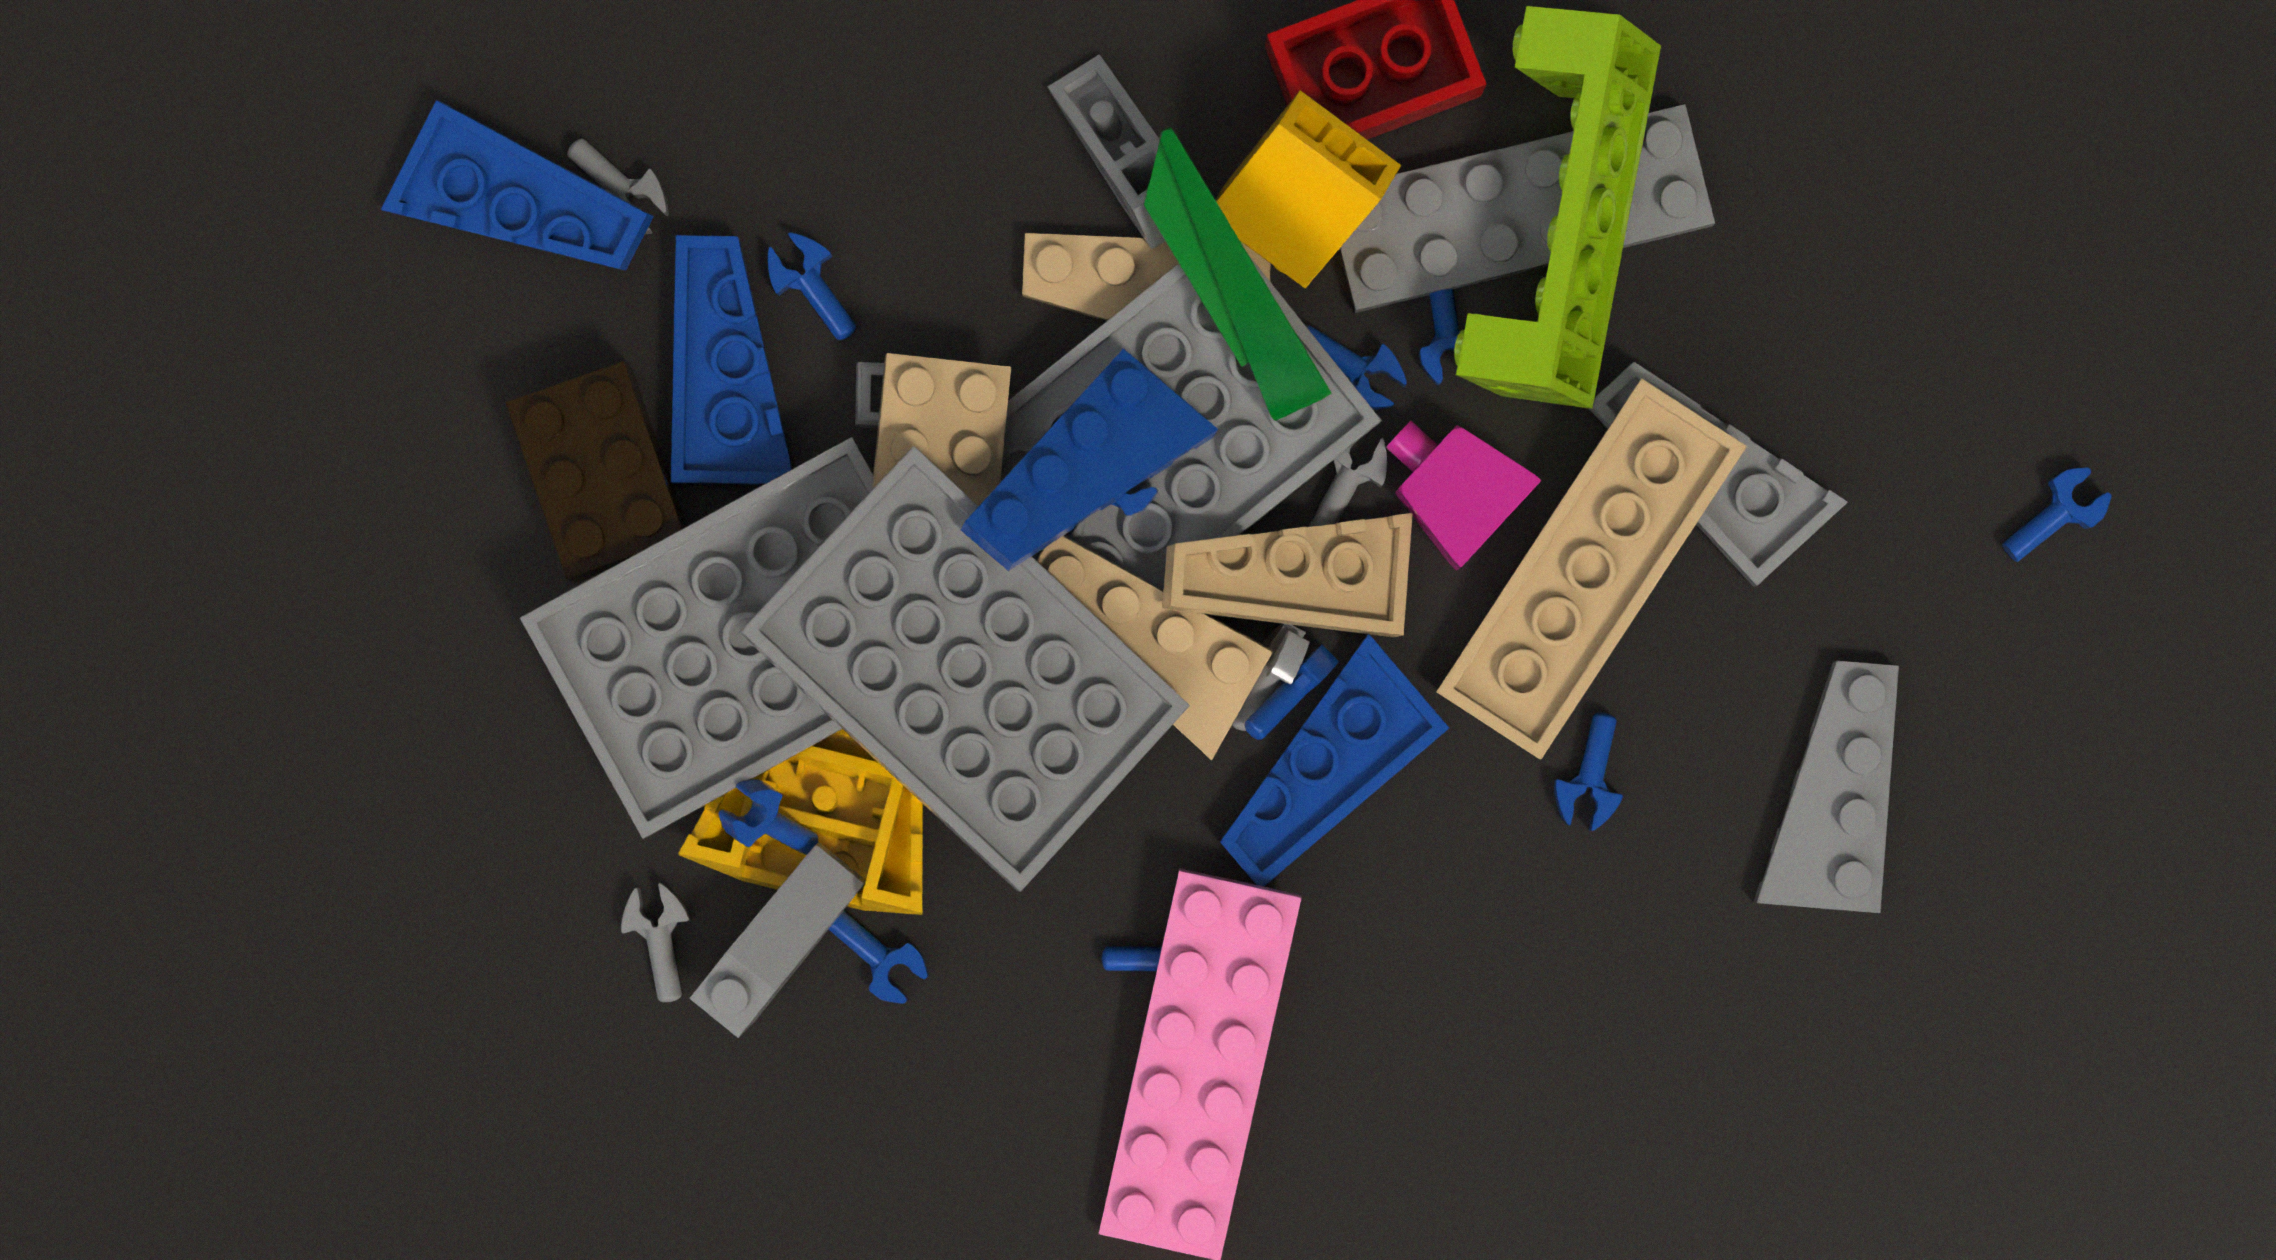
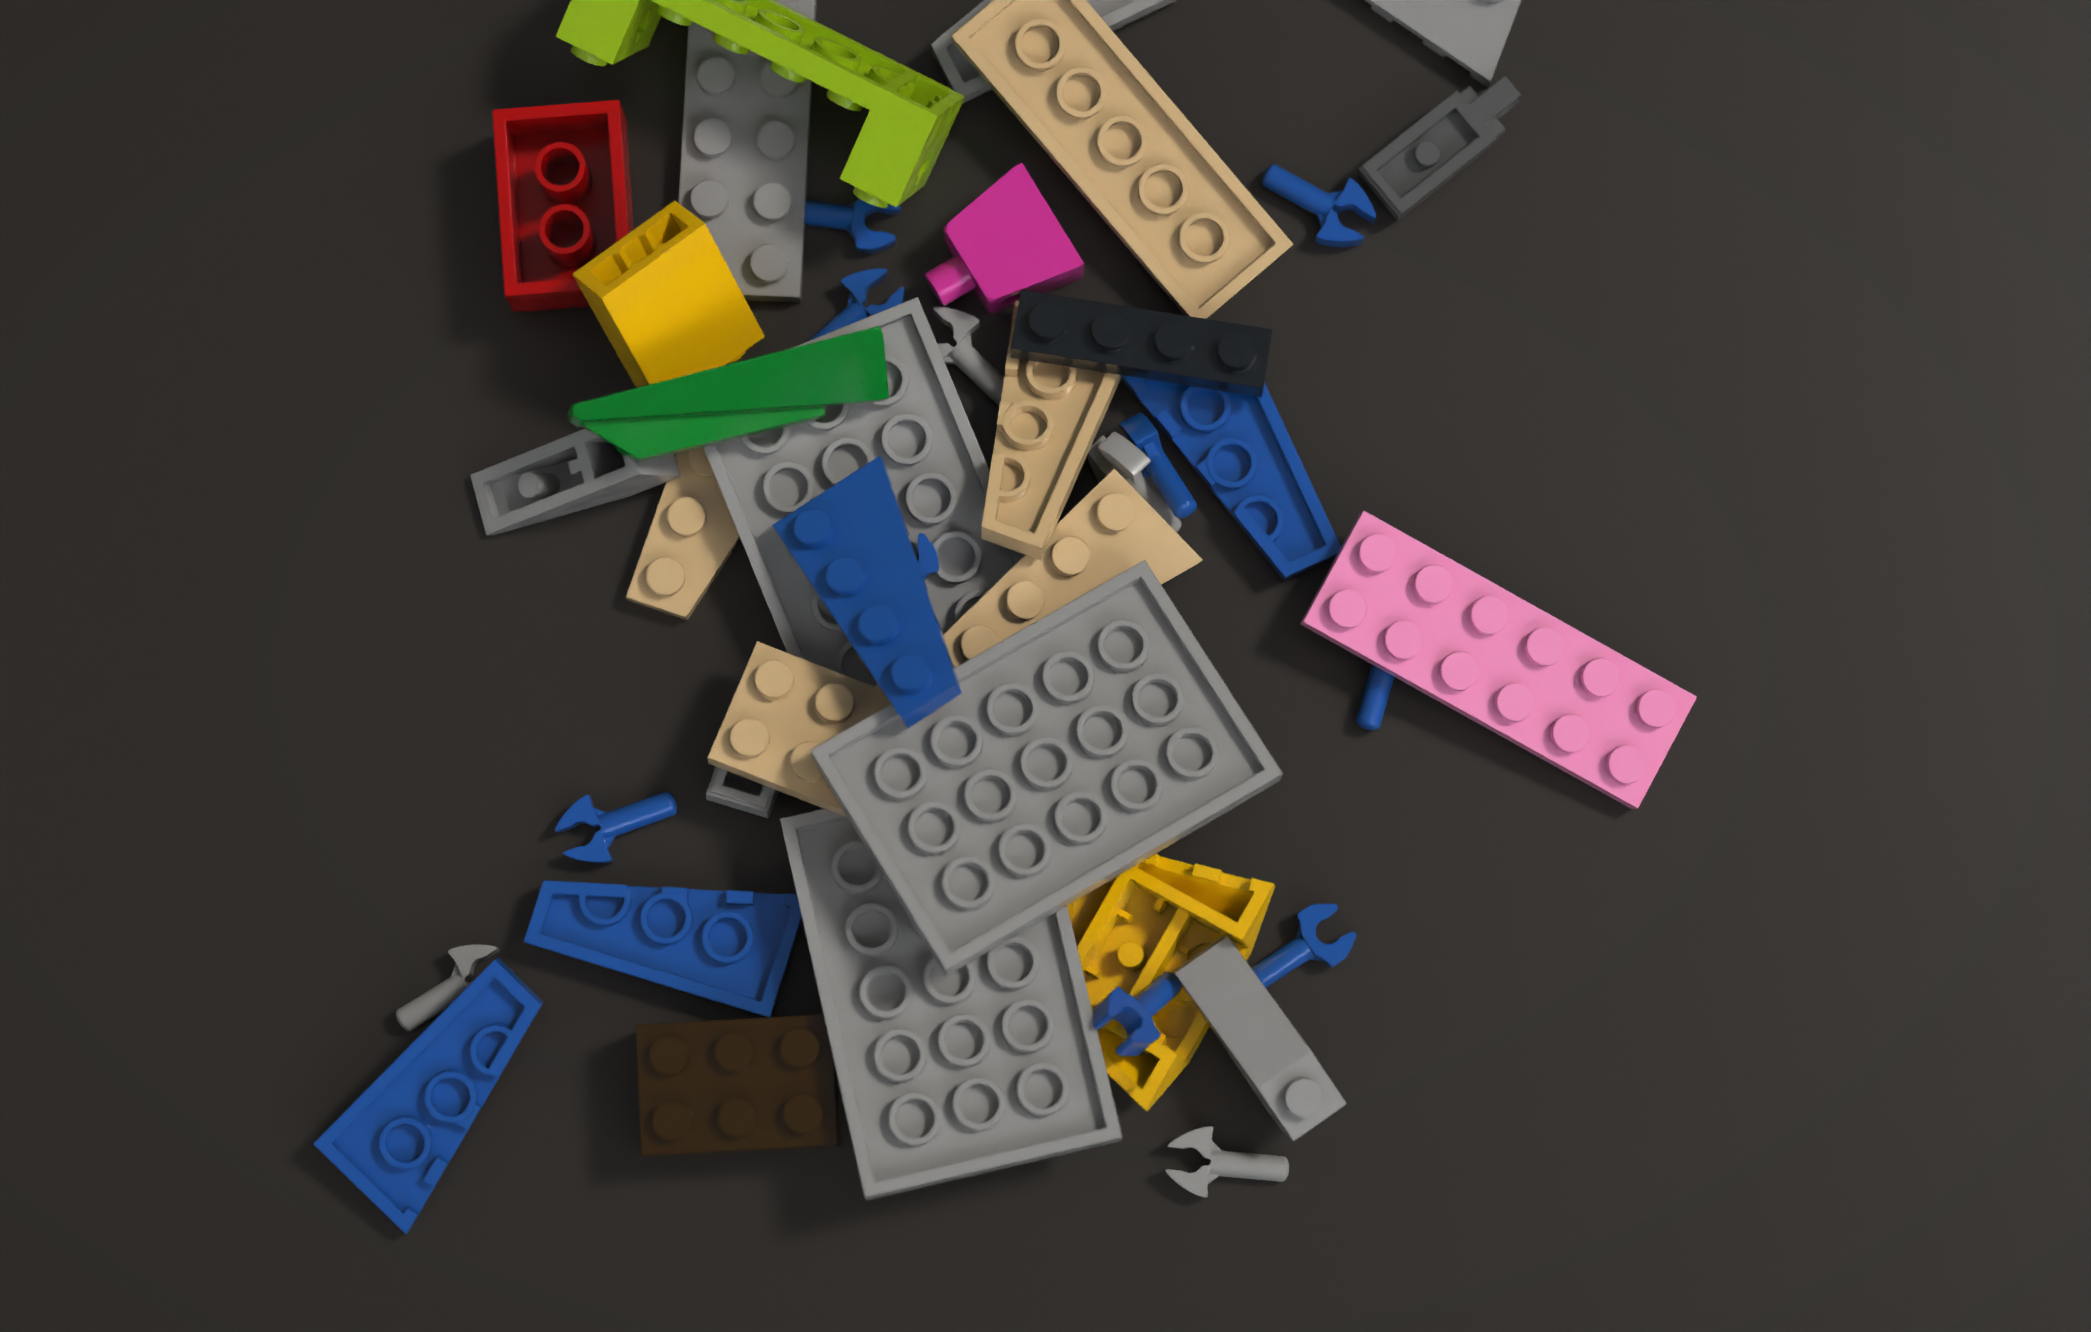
camera: 75 degrees left, 5 degrees down
none -> black plate [1011,290,1273,397]
none -> dark grey hinge [1358,75,1521,221]

